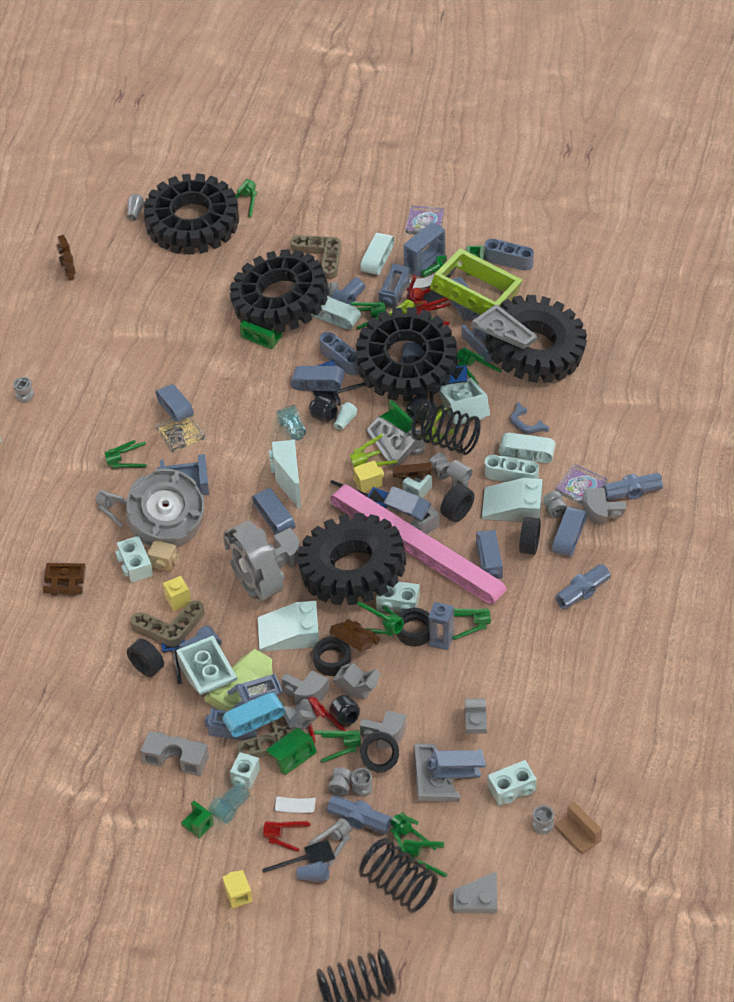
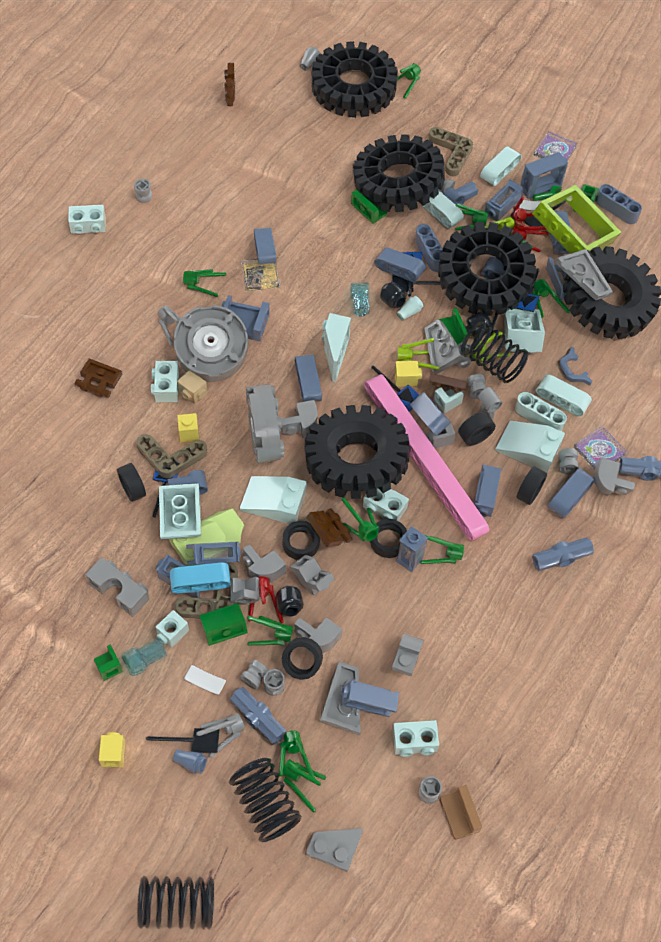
camera: 15 degrees right, 10 degrees up
red plant [263,821,311,852] -> none

